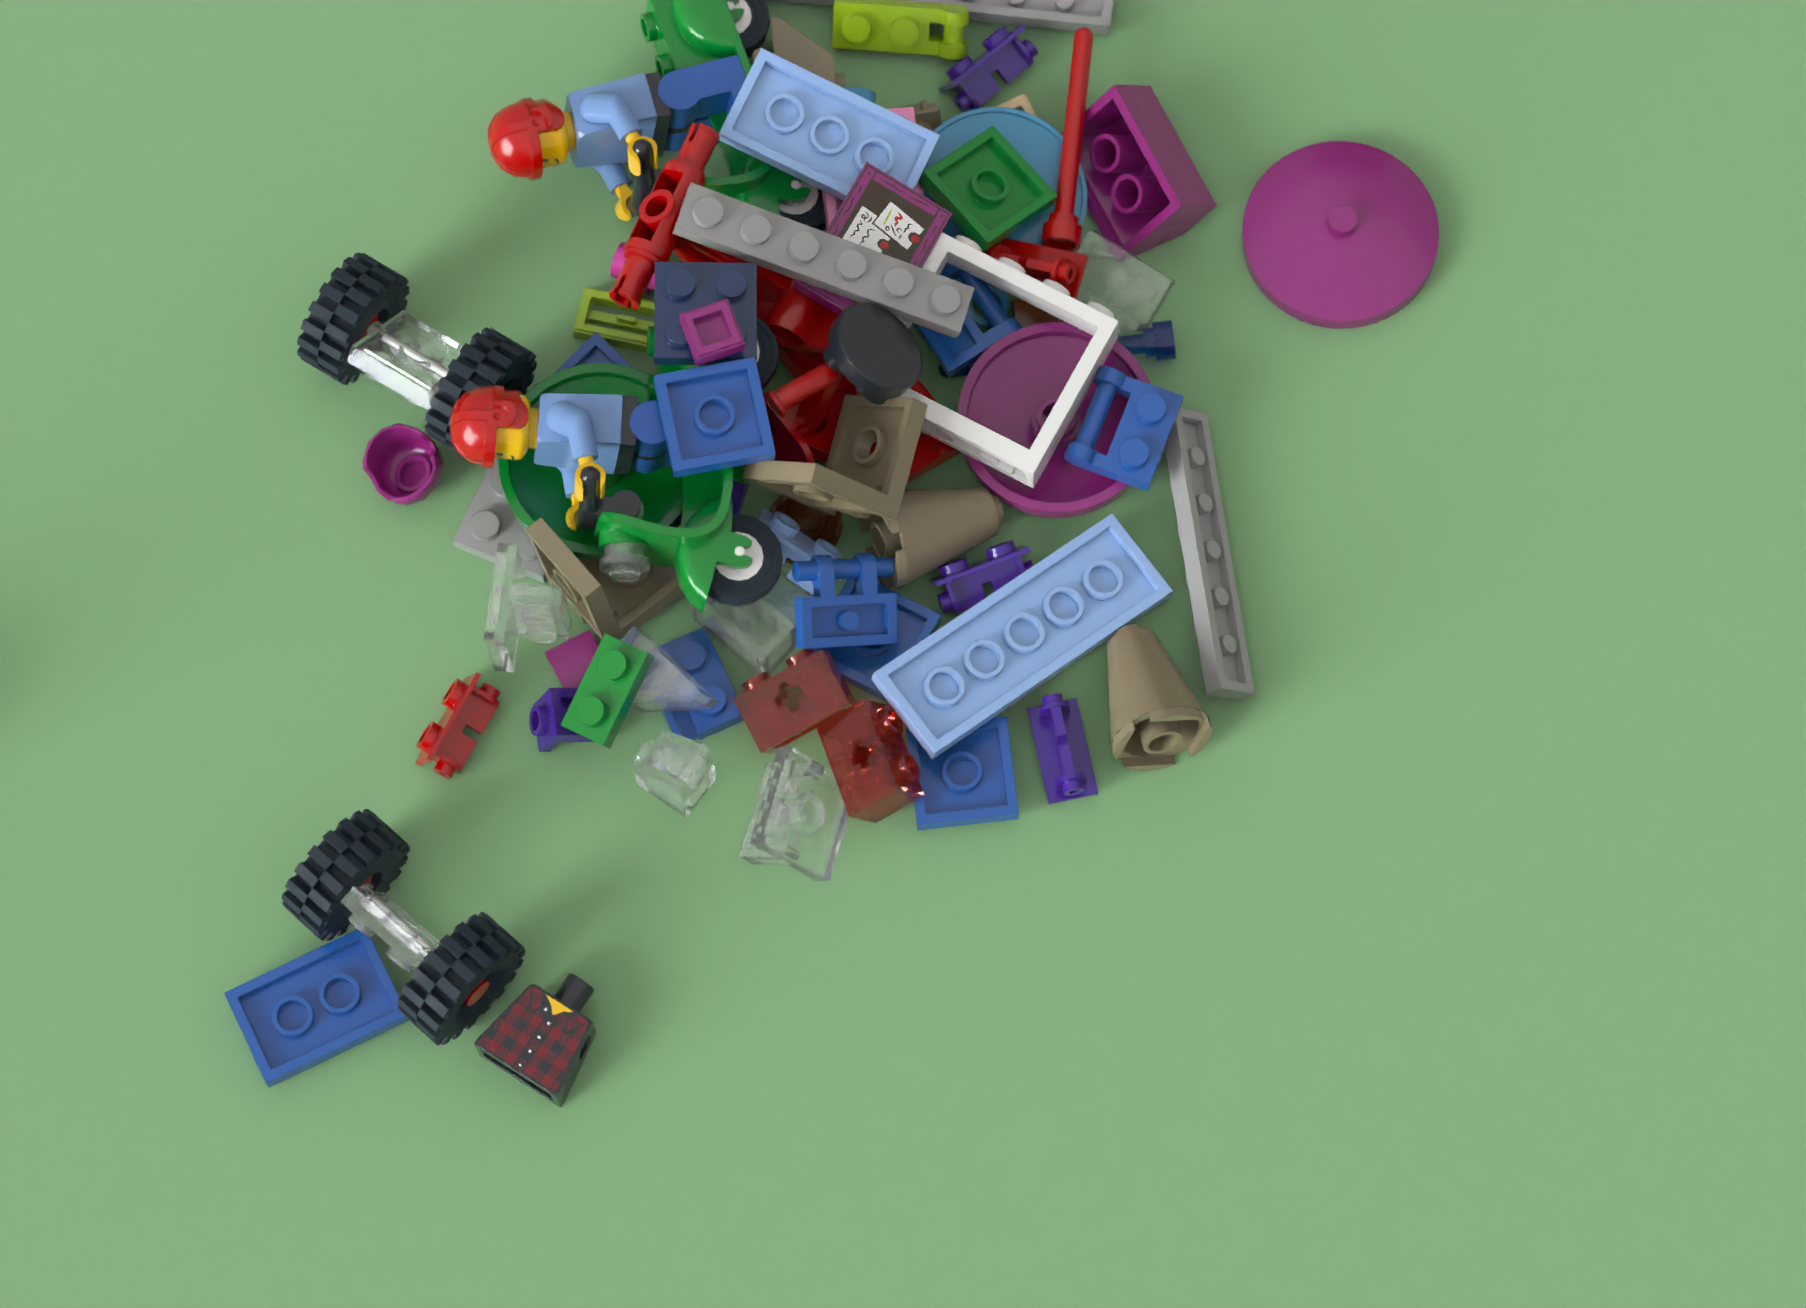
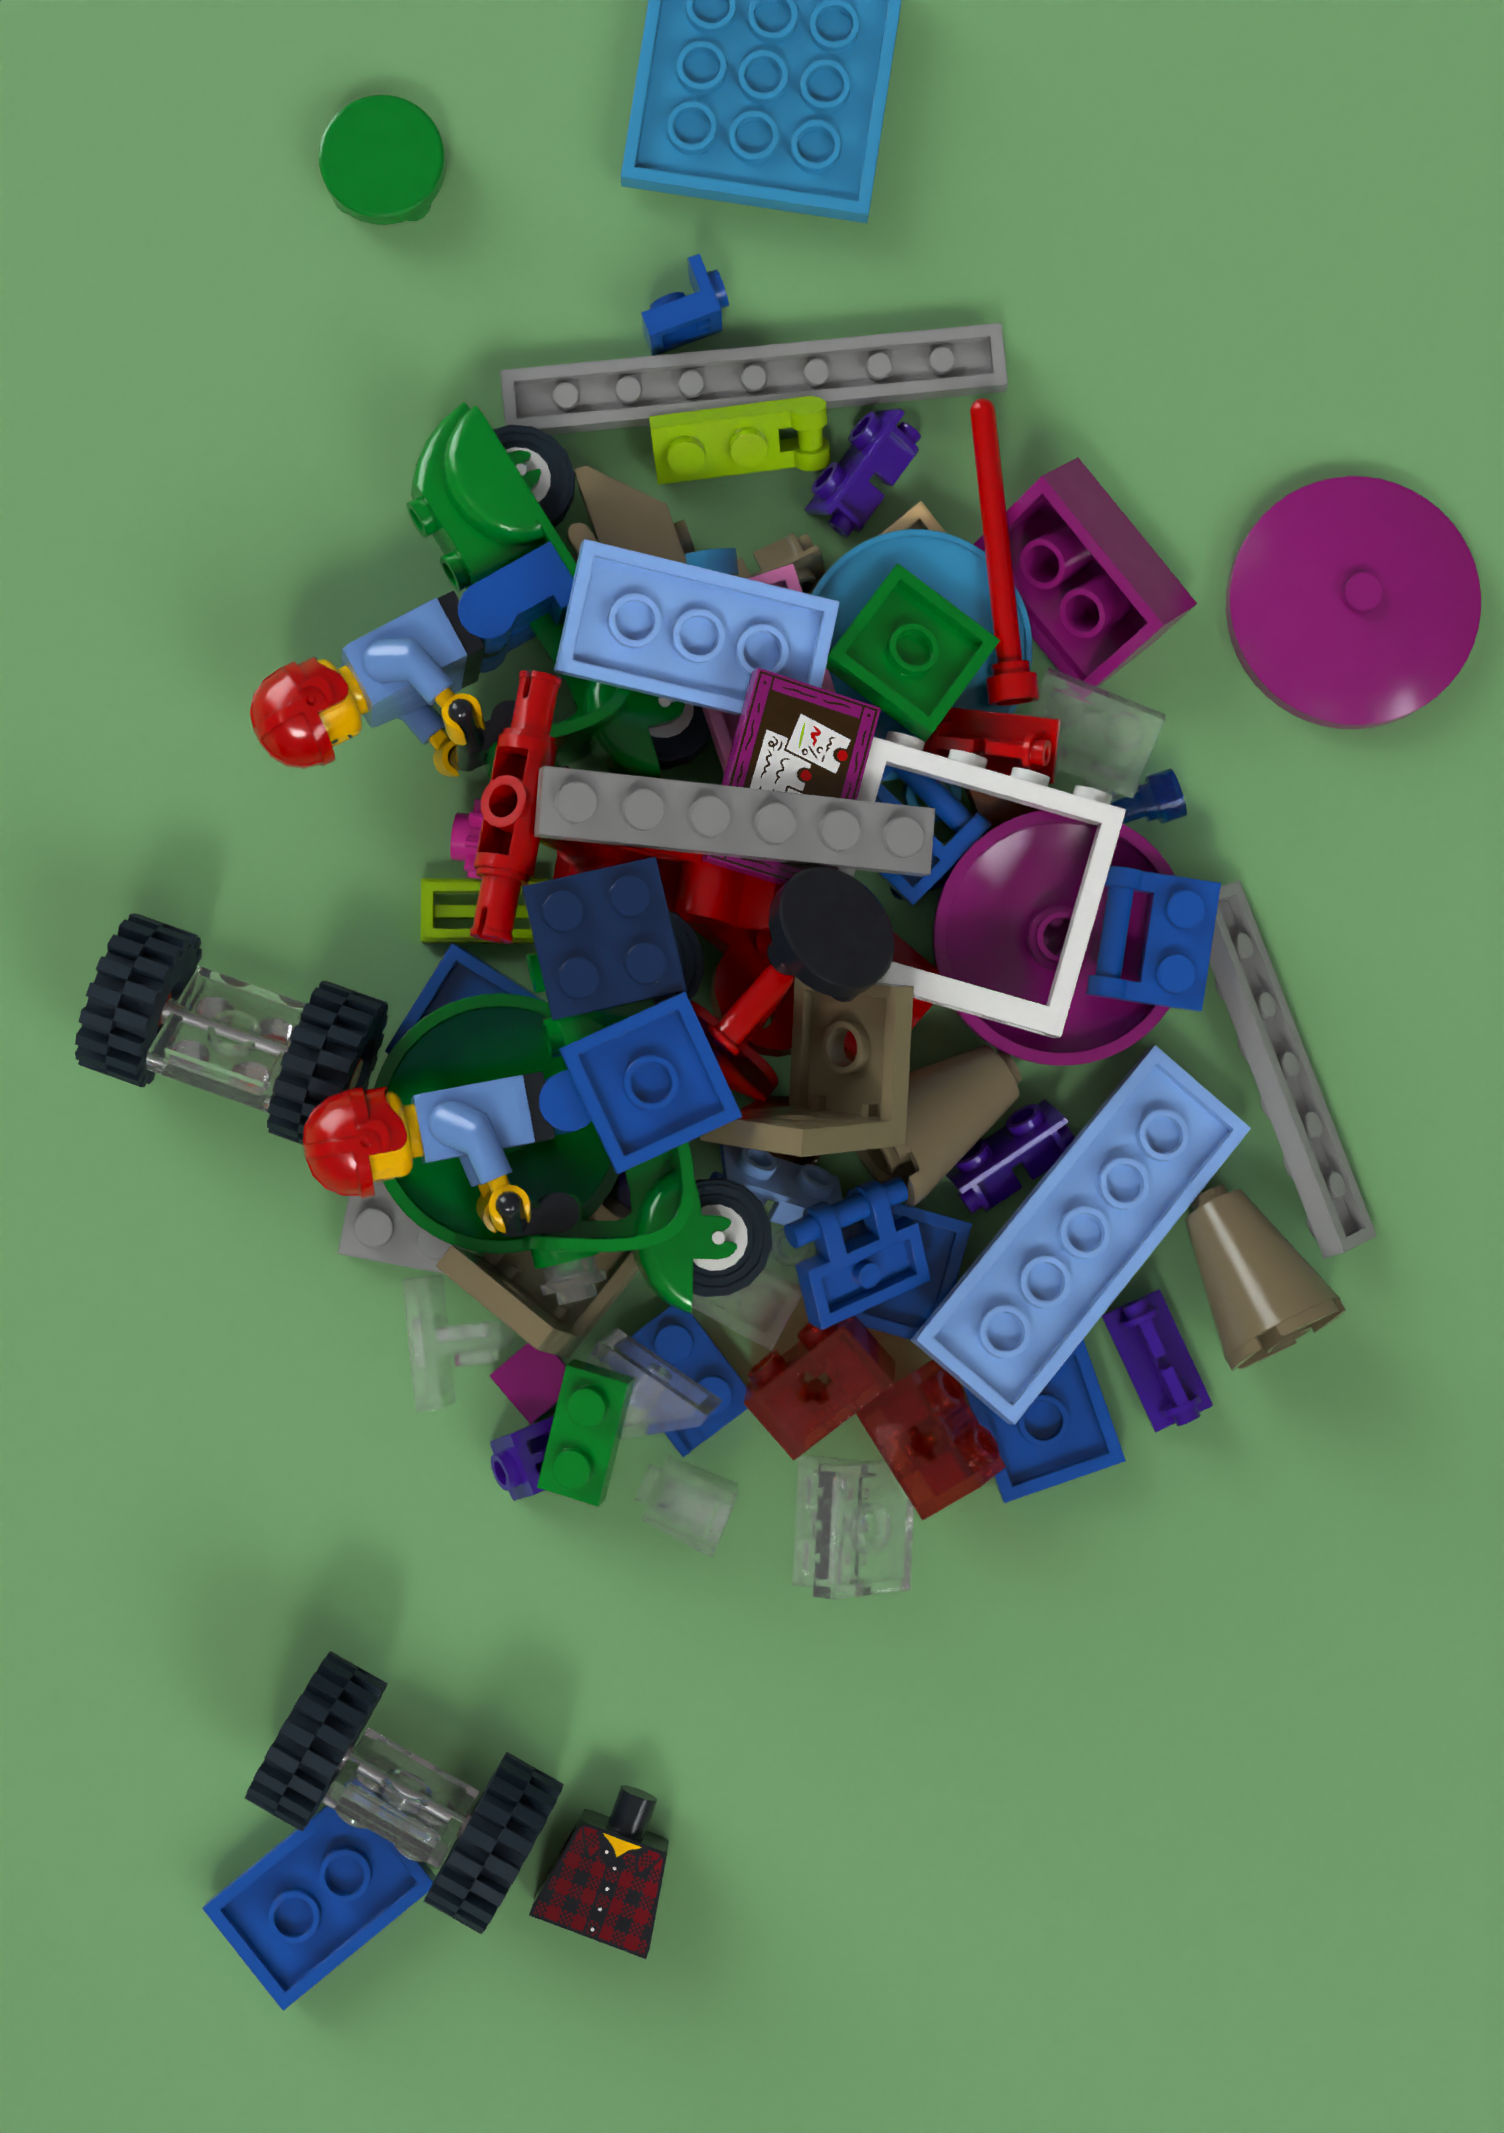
camera: 20 degrees left, 15 degrees up
magenta hair [363,423,443,506] -> none
red hinge [415,672,501,779] -> none
magenta tile [679,298,745,366] -> none

